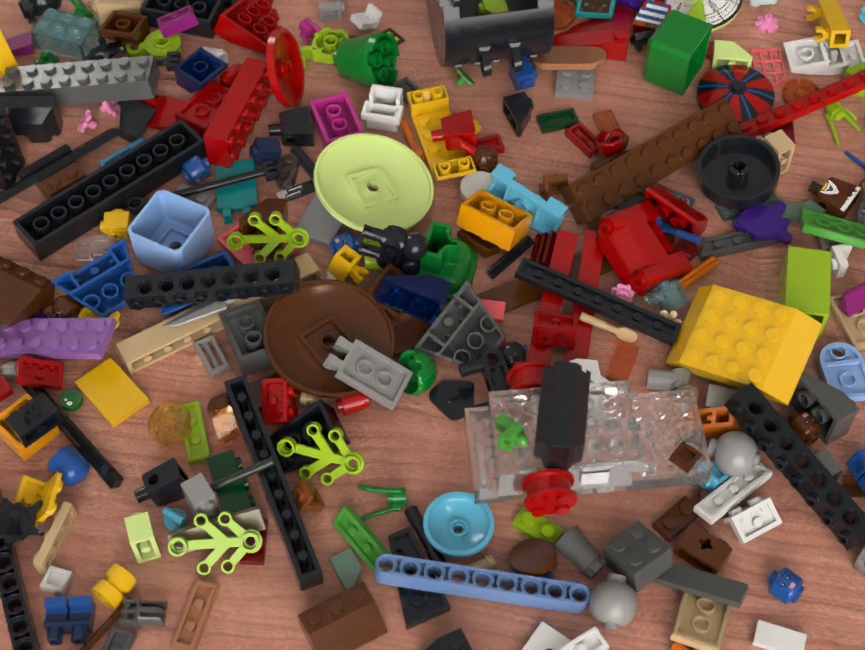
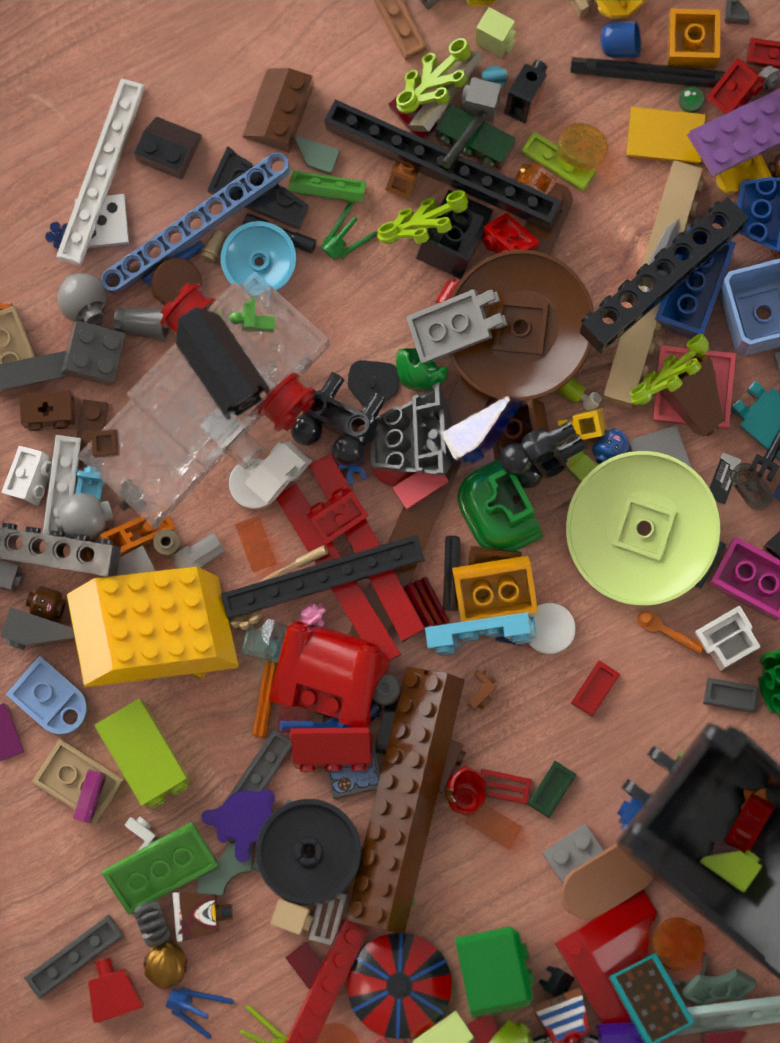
camera: 145 degrees right, 25 degrees up
black brick [4,393,64,448] -> none
light grey tile [193,334,231,379] -> none
dark grey slope [218,299,272,375] -> none
black axle [290,145,315,180] -> none
yellow slope [407,85,477,181] -> none
red torso [431,109,498,173] -> none
black slope [502,91,534,137] -> none

